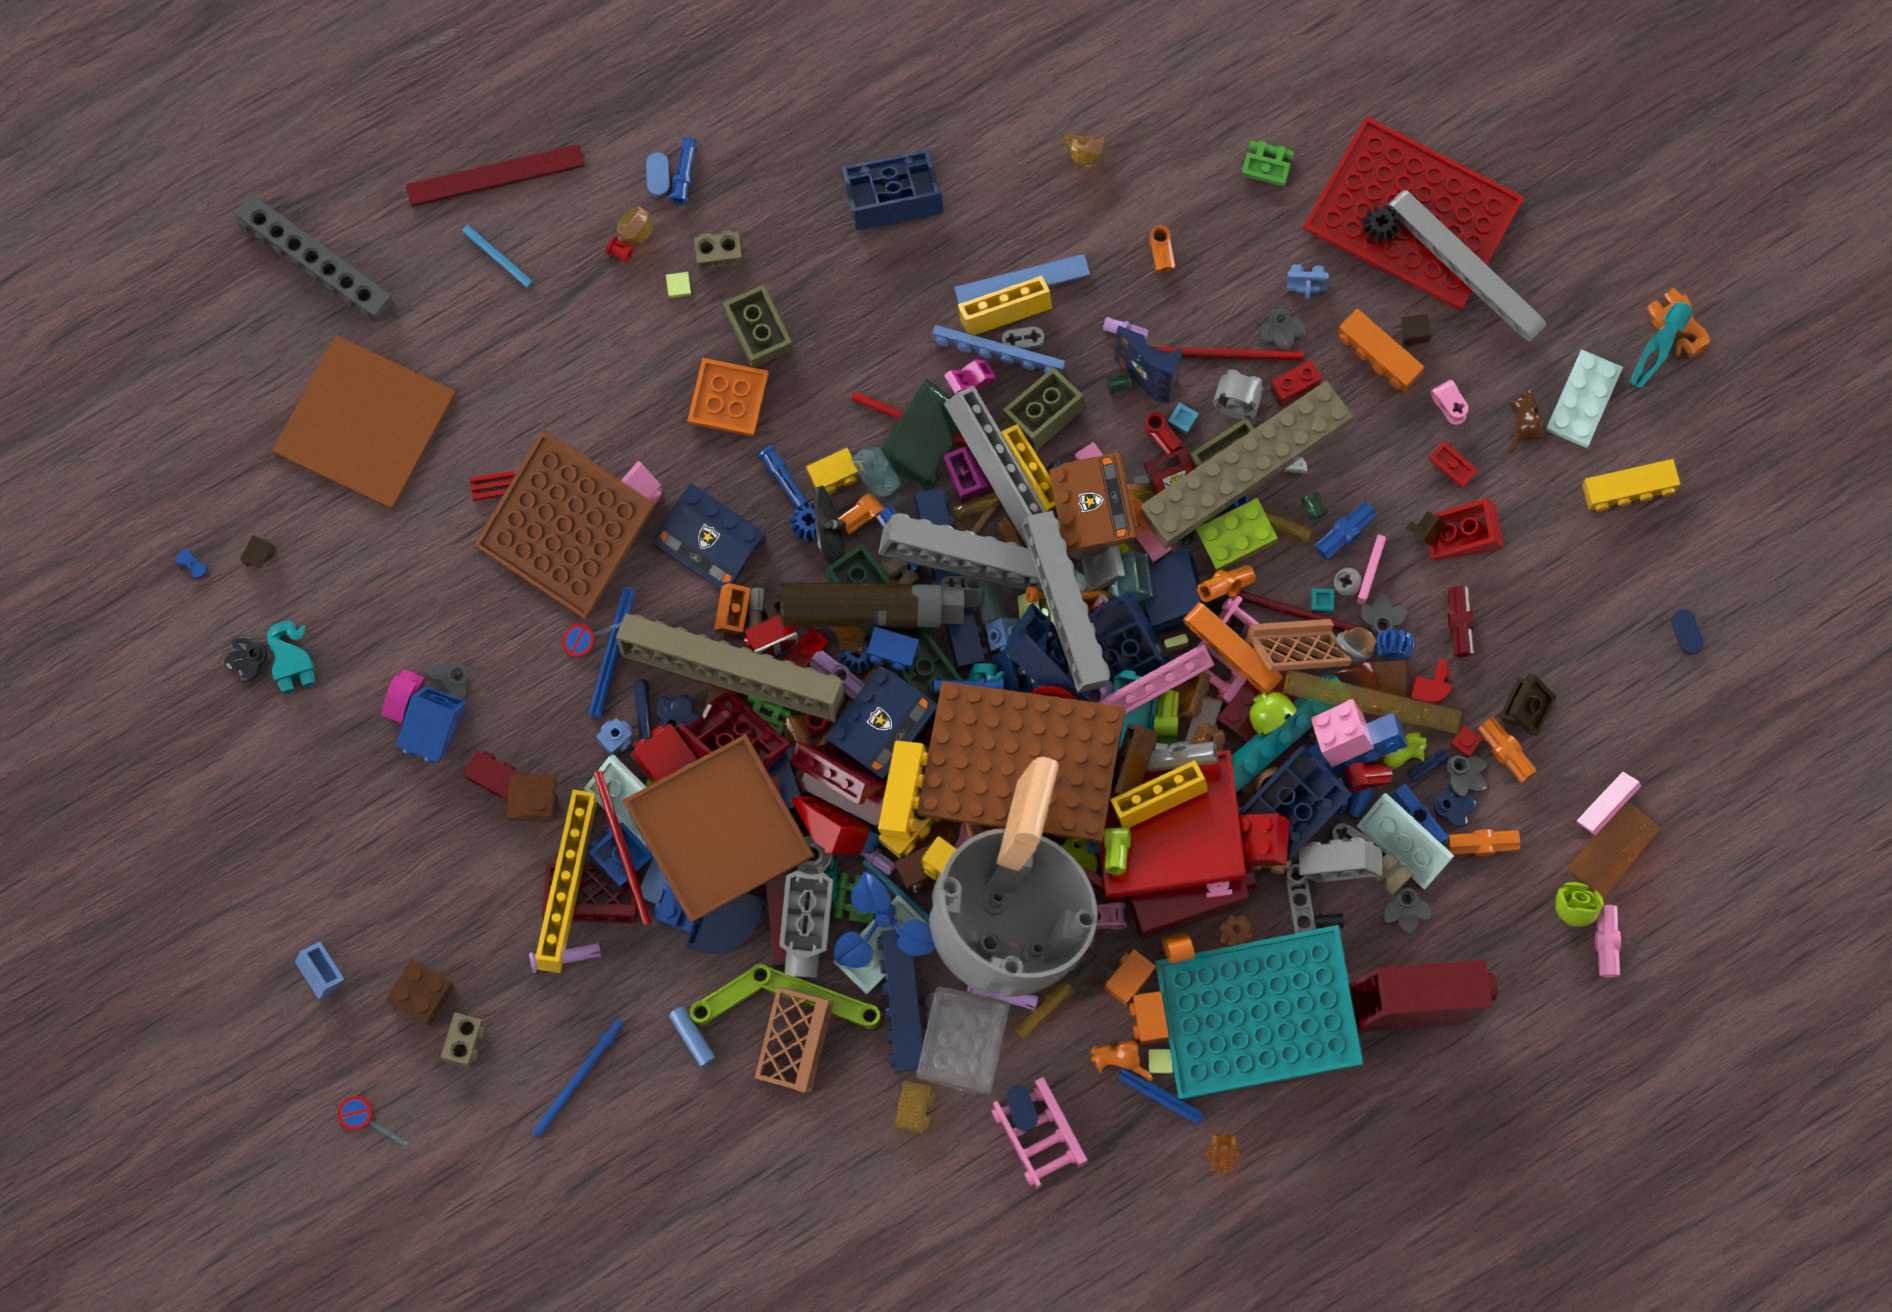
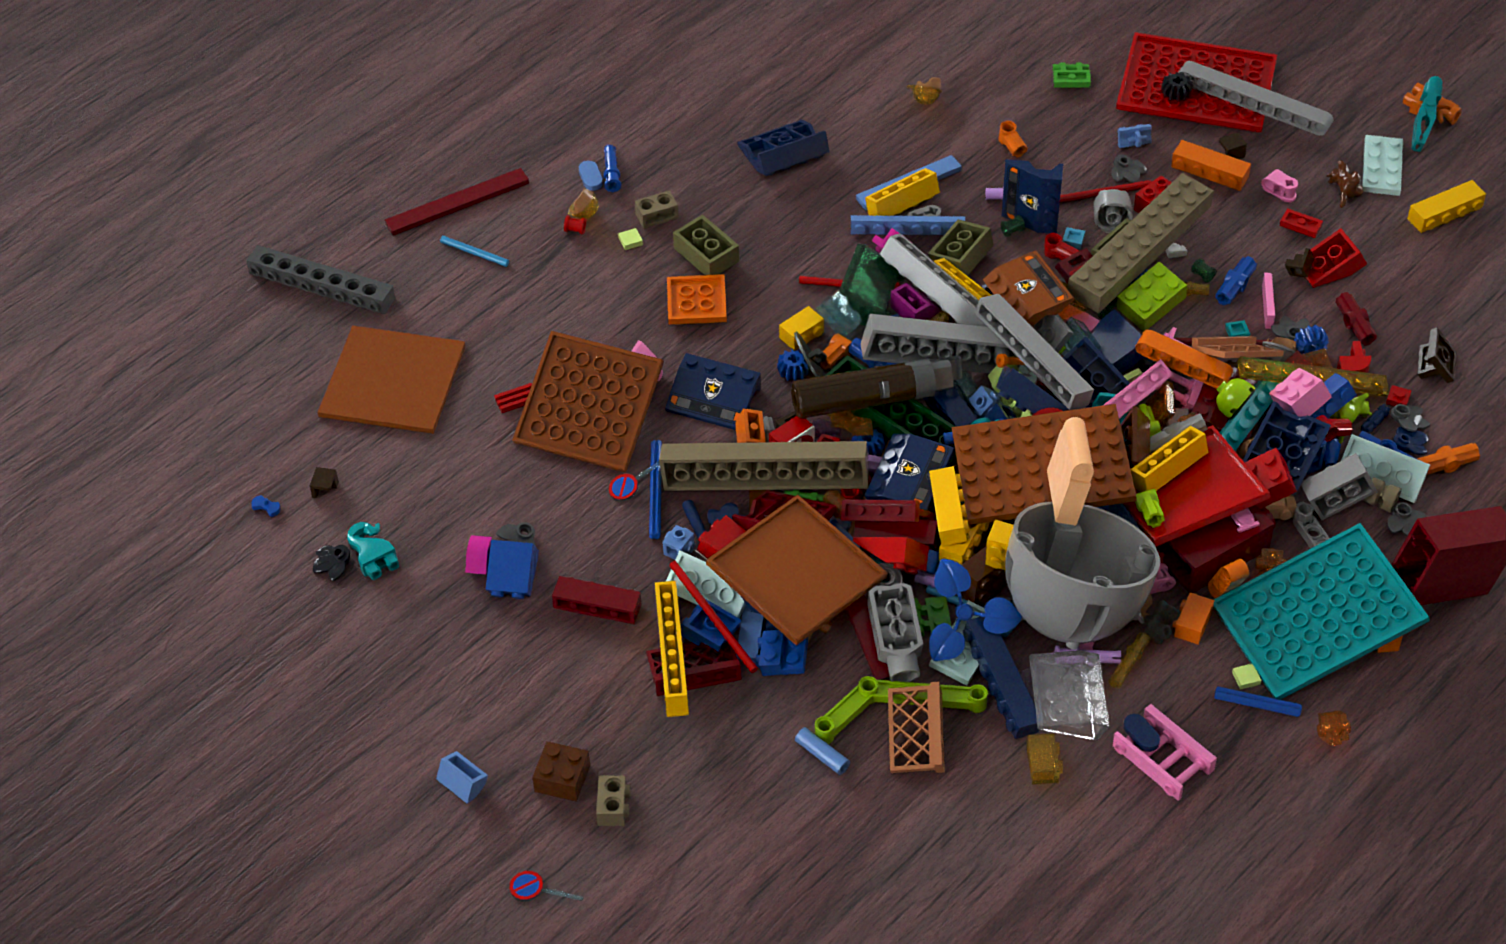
camera: 15 degrees left, 25 degrees down
reddish brown slope [507,774,556,822] -> none
lavender pin [529,942,601,973] -> none
blue bar [532,1019,624,1138] -> none
dark blue brick [685,893,765,954] -> none
blue pin [757,445,809,510] -> none
blue brick [866,627,919,672] -> none
orange animal [1091,1040,1153,1081] -> none
orange brick [1129,991,1169,1045] -> none
orange piece [1197,565,1256,602] -> none
light grey piece [1334,567,1362,596] -> none
orange piece [1477,717,1537,783] -> none

